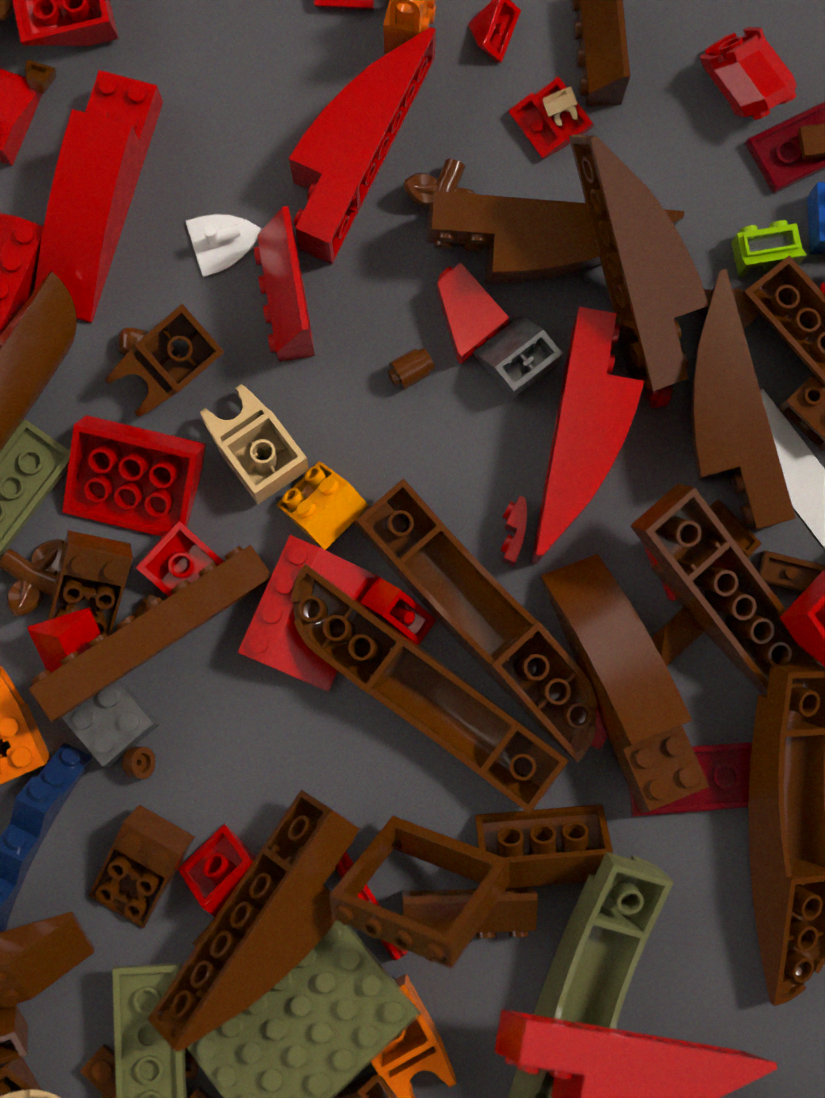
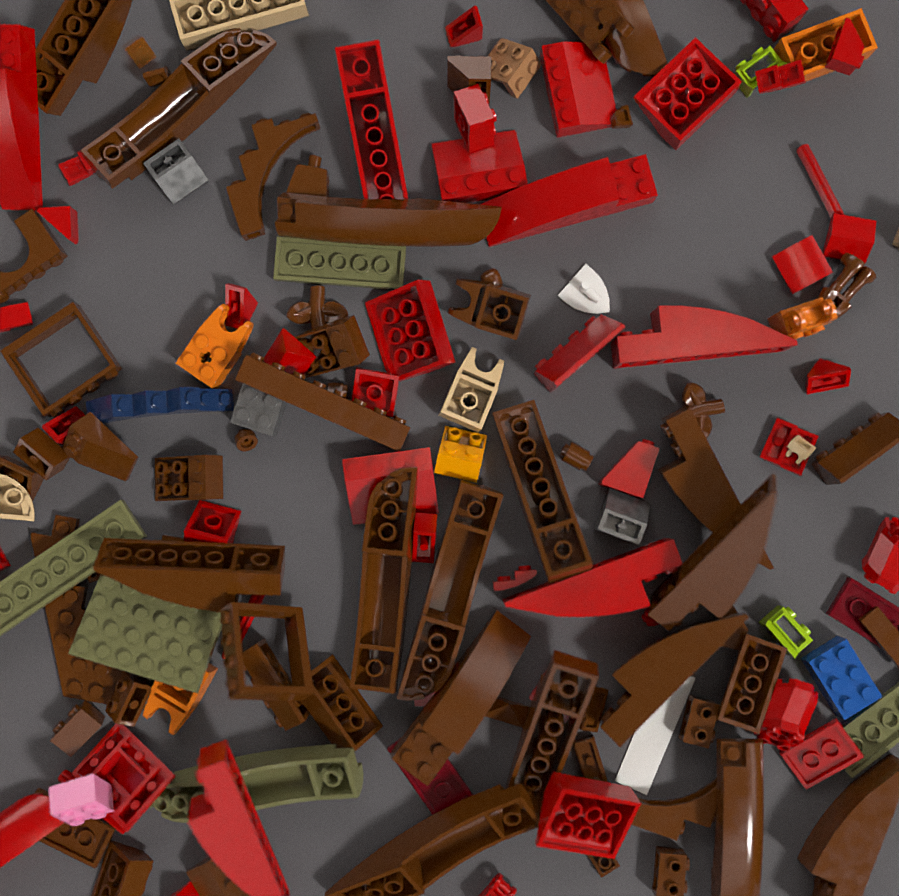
camera: 60 degrees right, 5 degrees up
none -> reddish brown slope [492,400,593,583]

